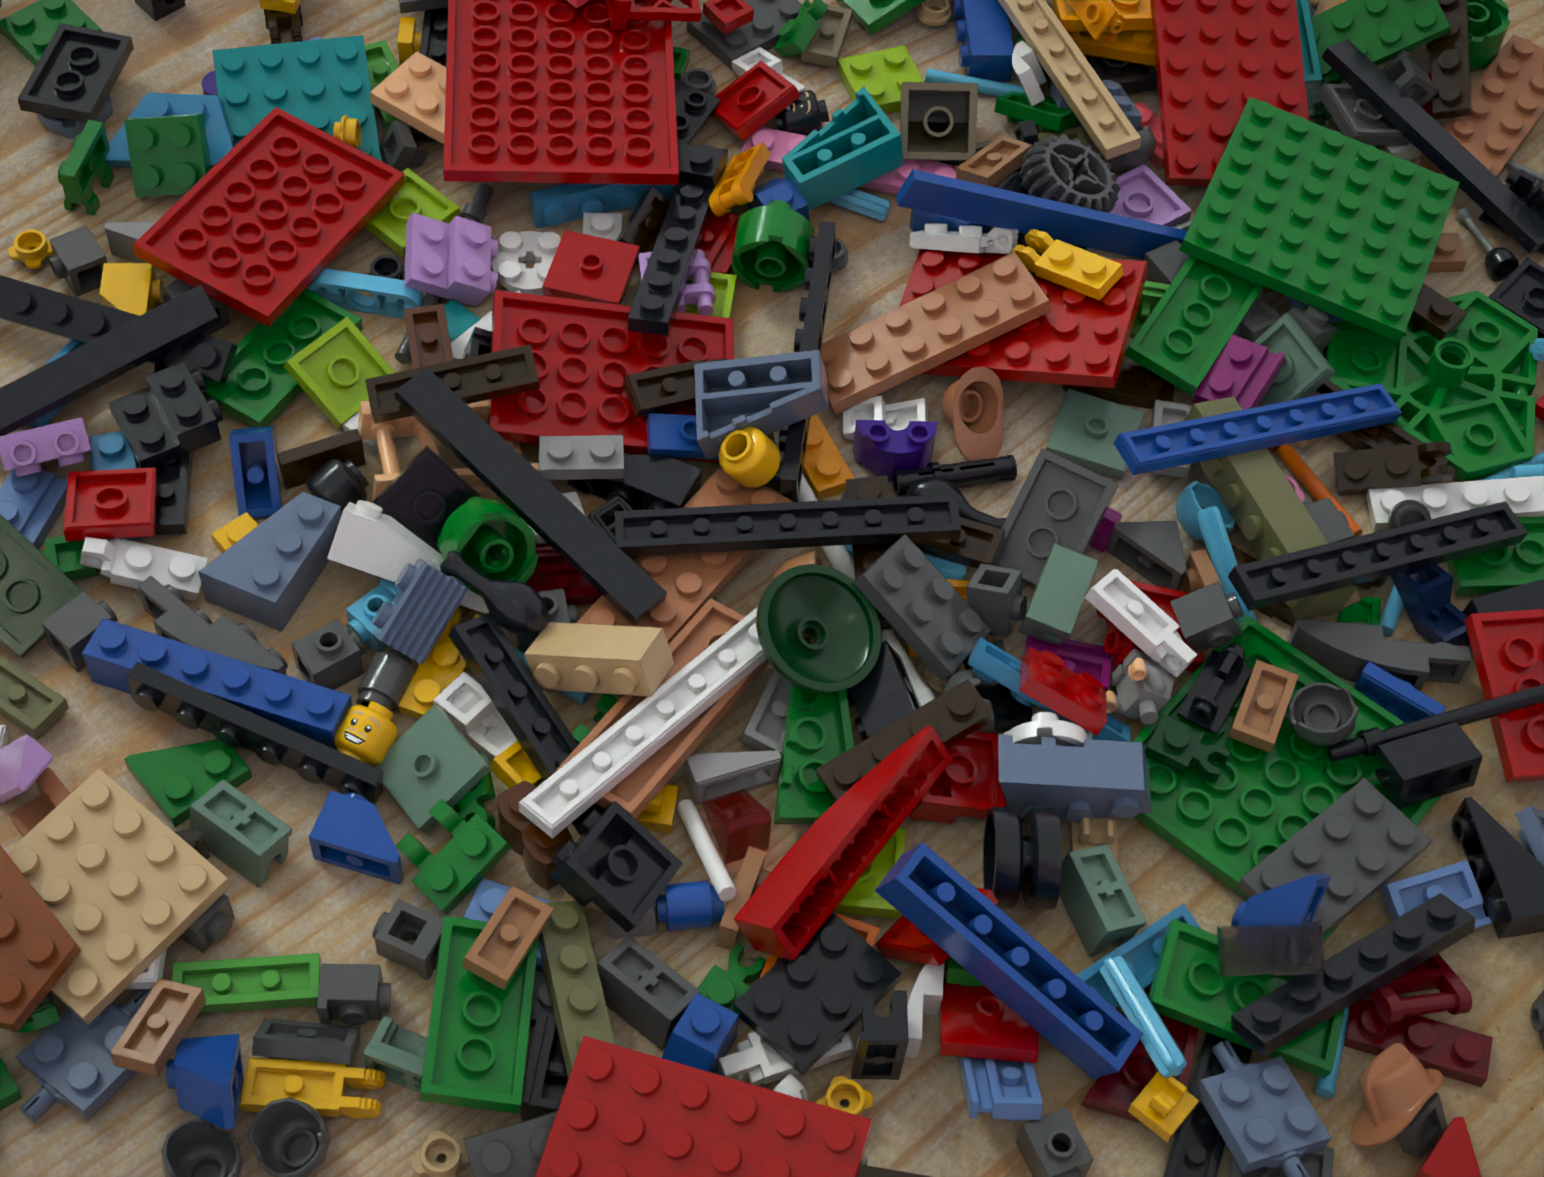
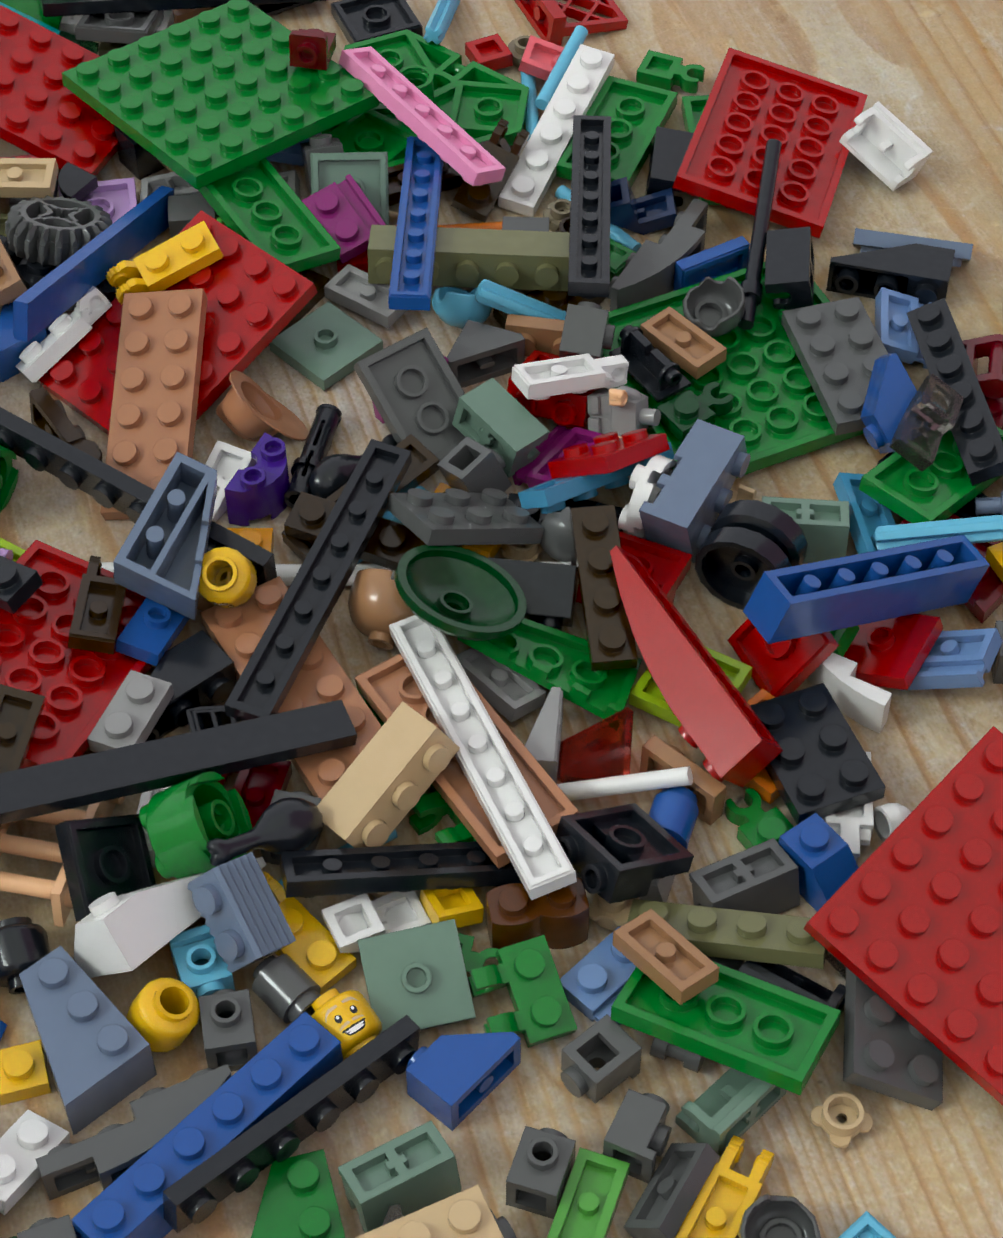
camera: 60 degrees left, 5 degrees down
yellow plate [816,1076,873,1116] -> none
black hinge [851,990,909,1080] -> none
dark grey plate [1388,500,1431,529] -> none
black hinge [1457,208,1519,281] -> none
none -> dark brown hinge [29,386,102,461]
none -> black tile [58,162,98,201]
none -> yellow head [126,978,200,1052]
none -> dark red bracket [289,28,336,71]
none -> bright pink plate [339,46,506,186]
none -> dark grey brick [506,1126,576,1219]

